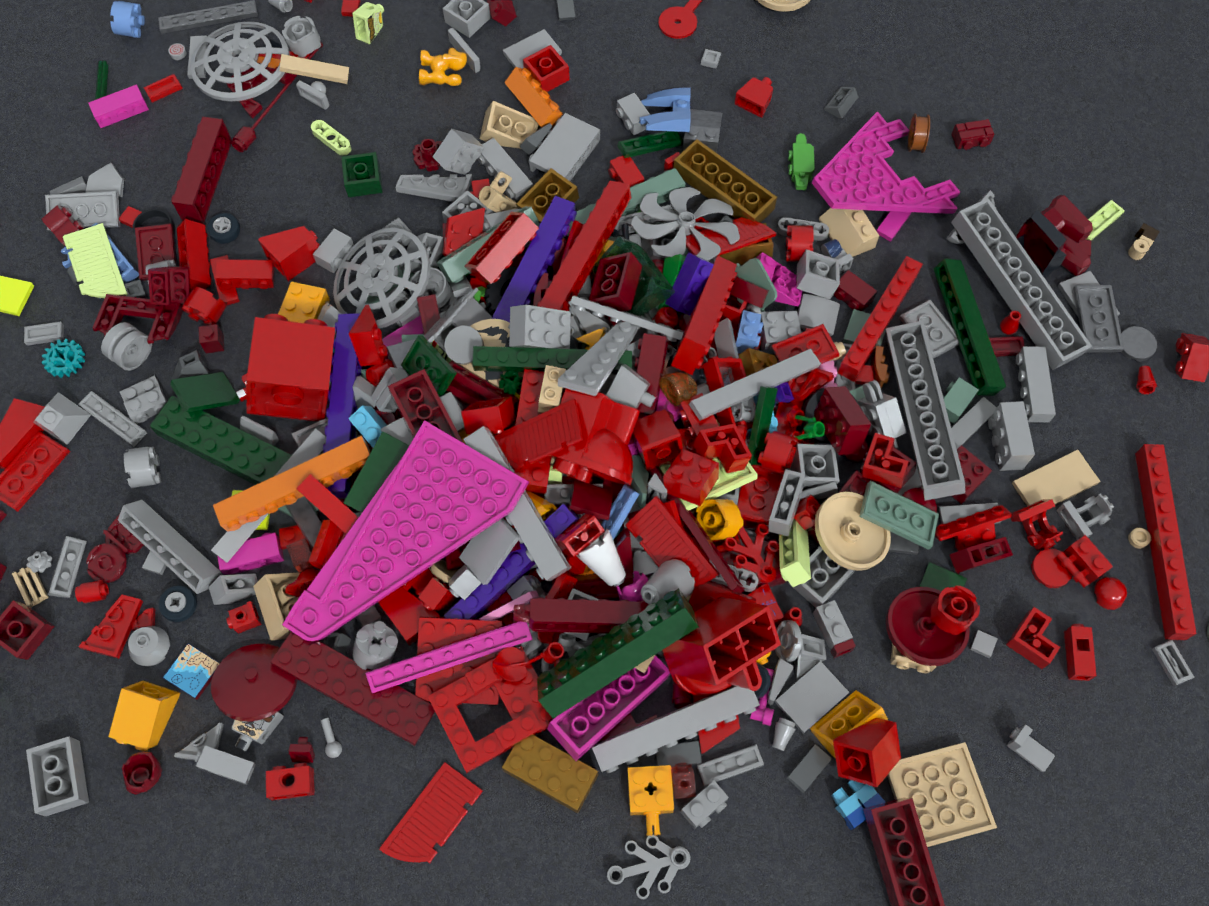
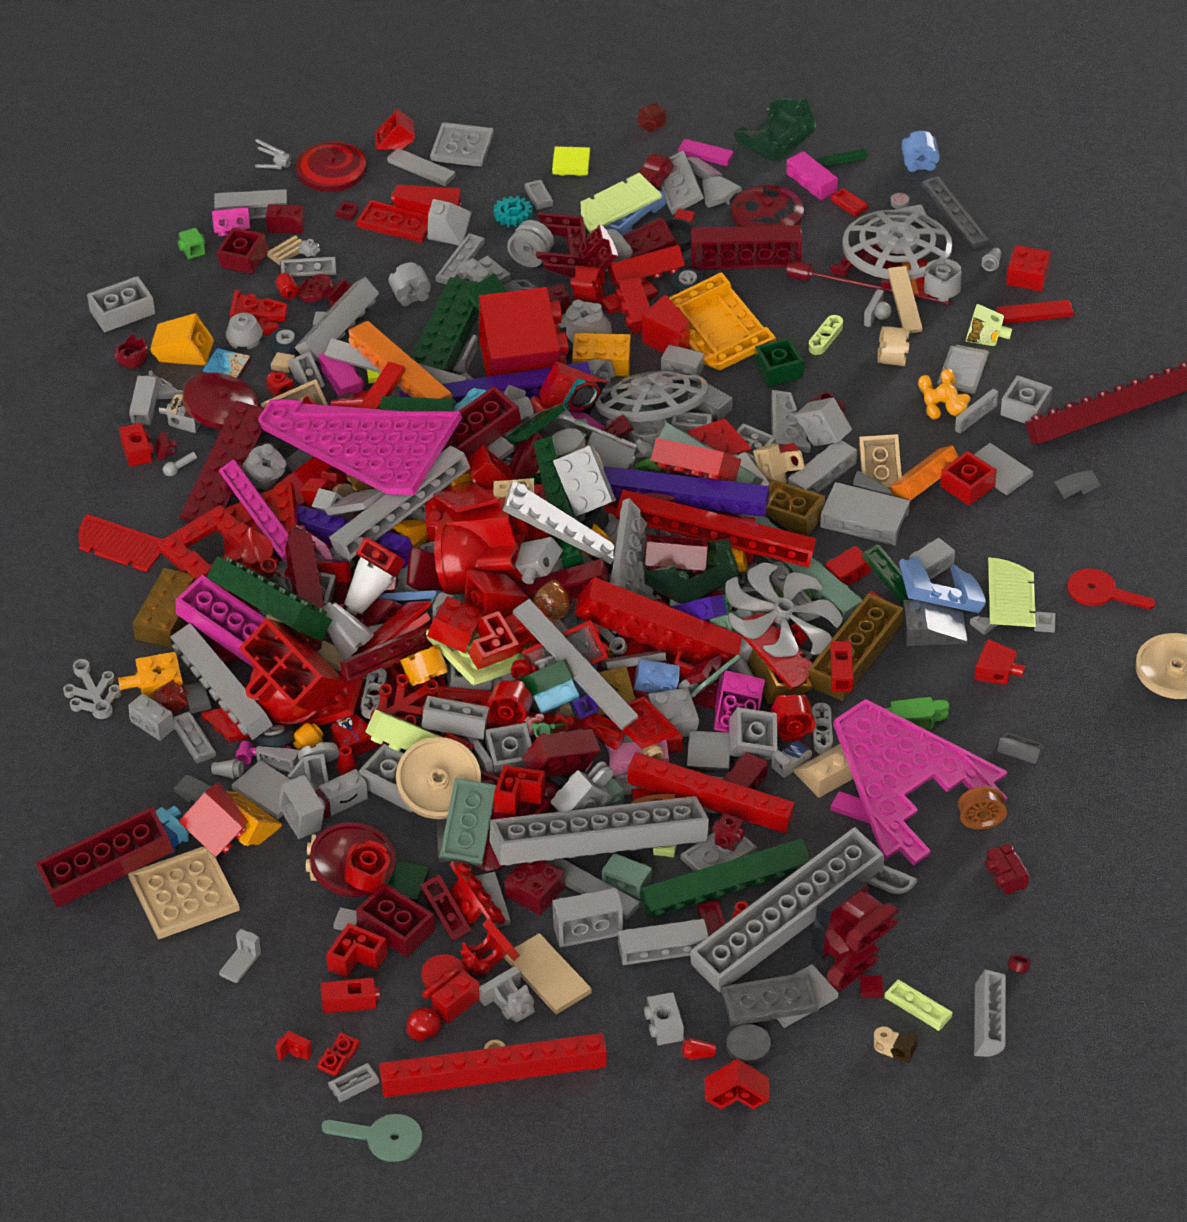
camera: 80 degrees right, 20 degrees down
none -> tan tile [271,352,295,373]
none -> red bracket [276,1031,312,1061]
none -> light grey brick [279,775,325,839]
none -> red slope [317,1032,361,1077]
none -> dark red brick [356,883,435,958]
none -> light grey brick [559,300,612,344]
none -> light grey brick [644,992,684,1046]
none -> light orange slope [669,272,776,371]
none -> dark pink tile [678,139,734,166]
none -> dark red brick [713,813,745,851]
none -> dark red dish [732,185,804,227]
none -> clear green windscreen [733,98,816,160]
none -> red brick [830,641,853,692]
none -> tan brick [877,326,909,366]
none -> light grey window [937,345,989,394]
none -> light grey tile [970,616,998,635]
none -> light grey brick [974,969,1006,1057]
none -> yellowish green piece [988,557,1036,627]
none -> dark red tile [1008,955,1031,973]

